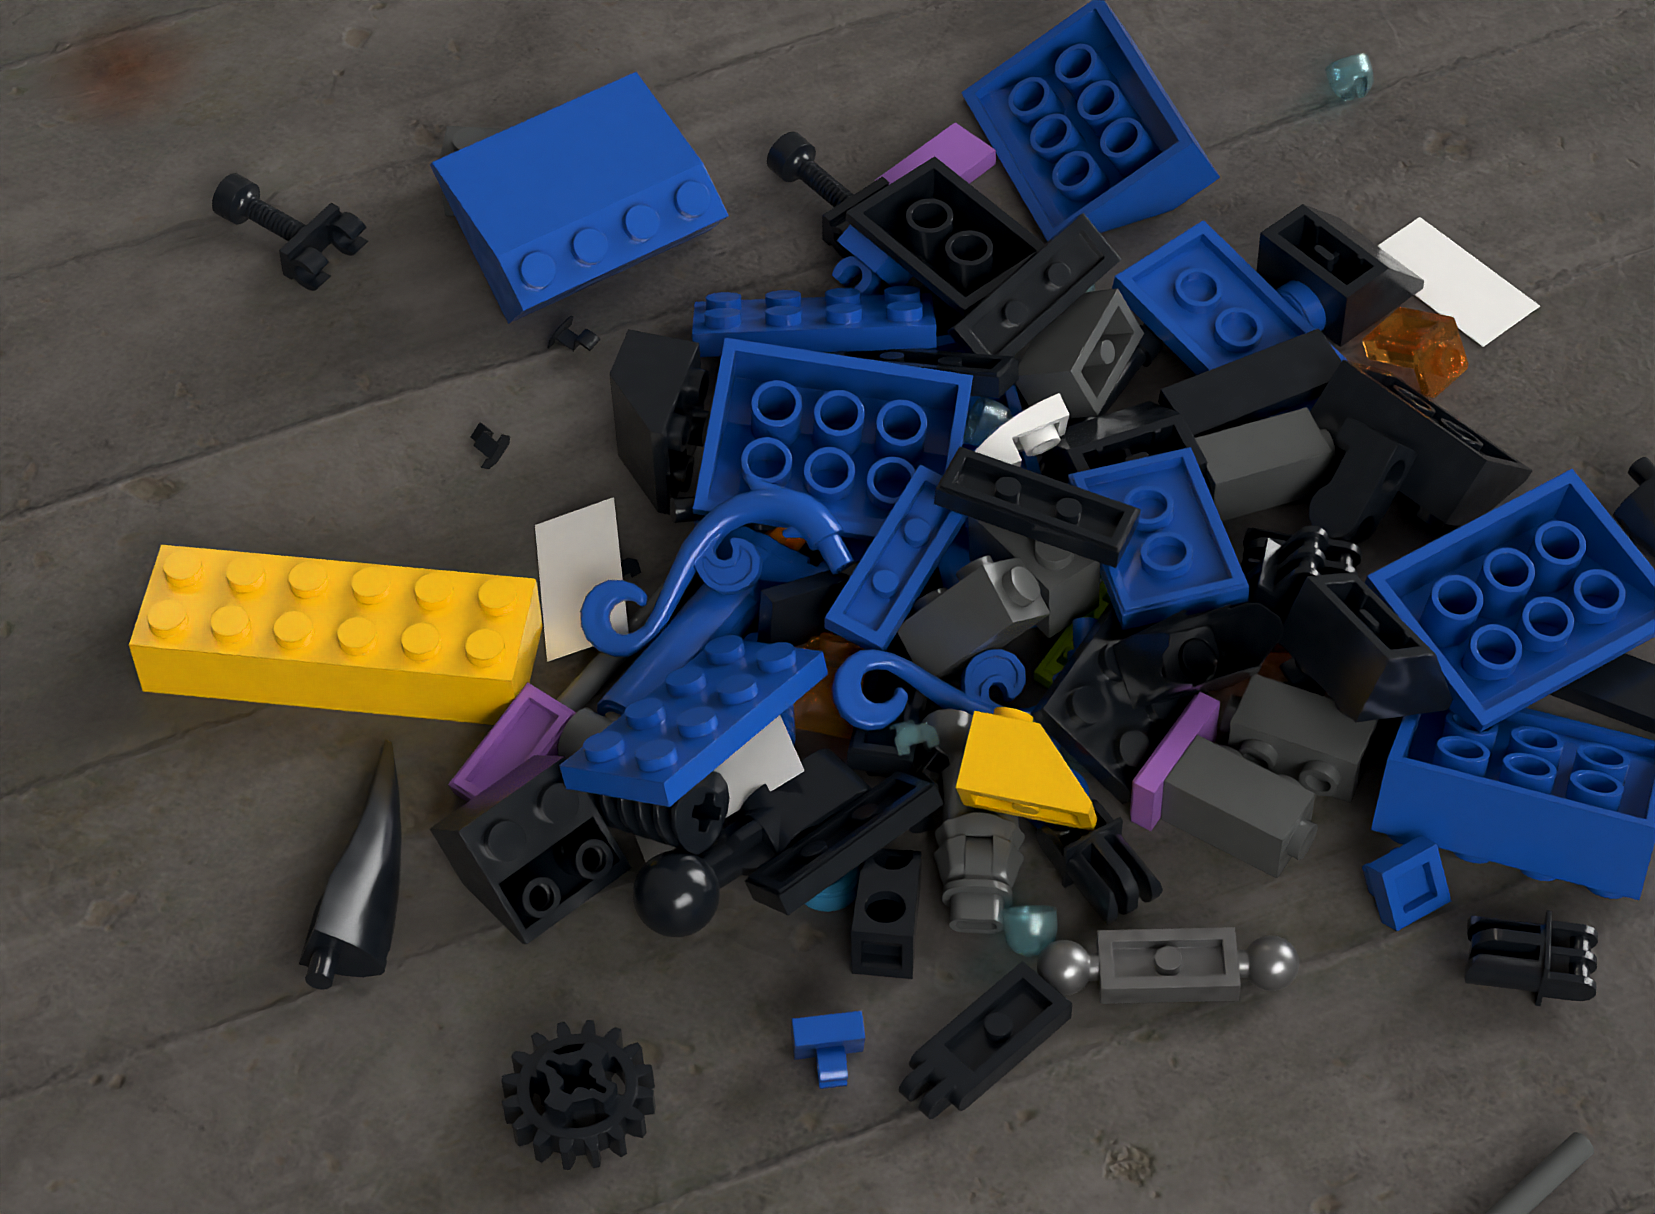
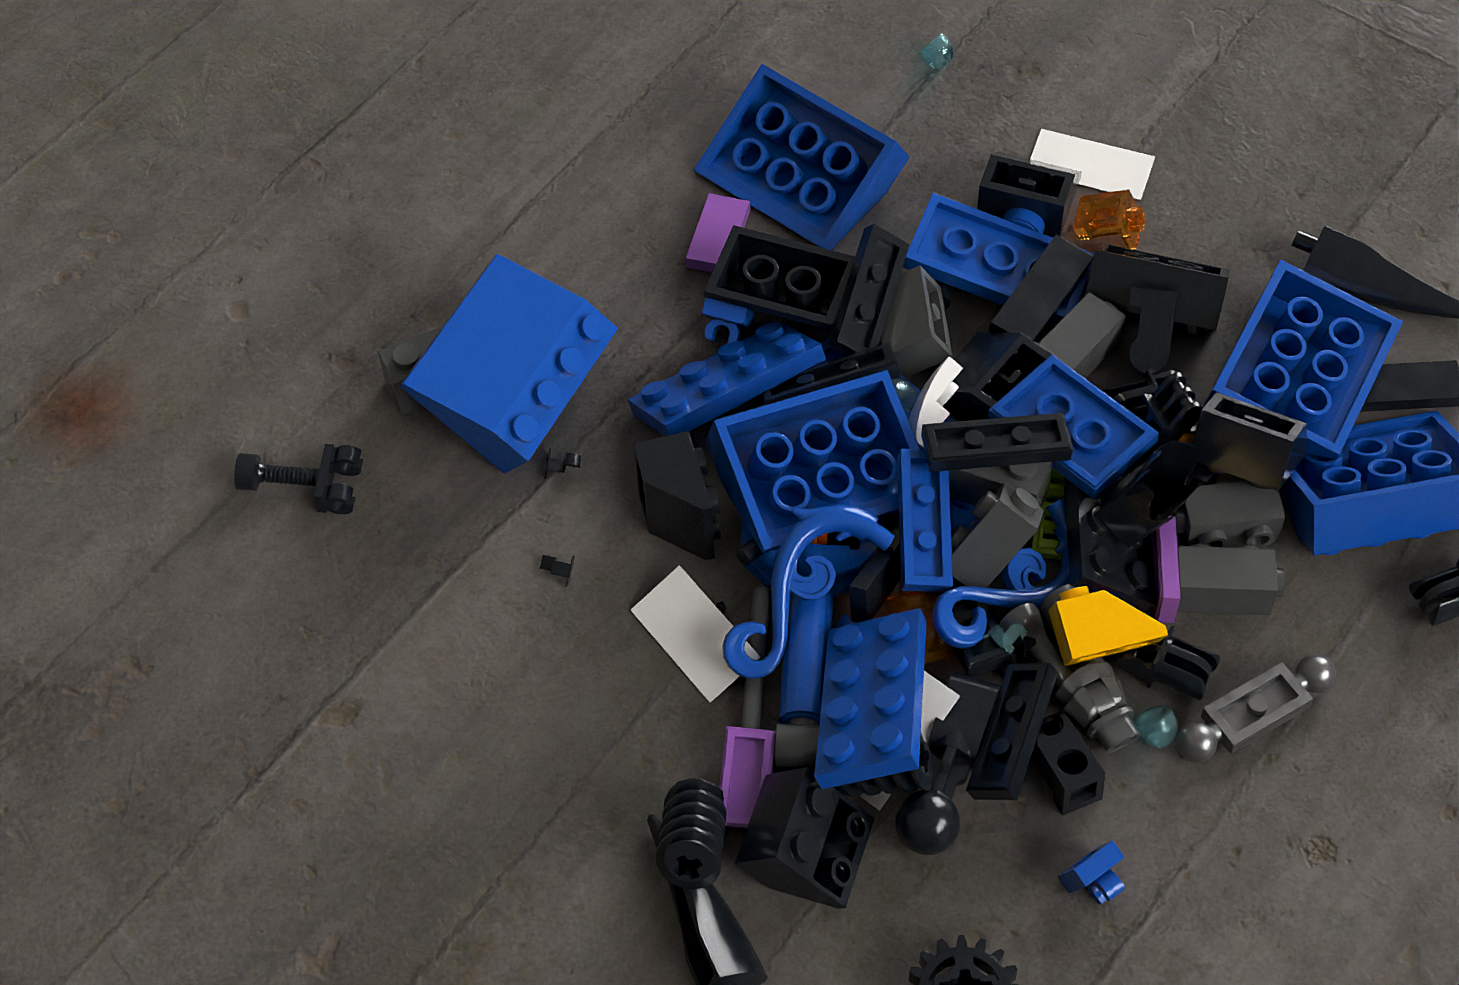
camera: 30 degrees left, 5 degrees up
yellow brick [129,545,543,725] -> none
black bar [766,131,890,258] -> none
black hinge [899,961,1072,1119] -> none
blue tile [1362,835,1452,931] -> none
none -> black piece [656,778,727,890]

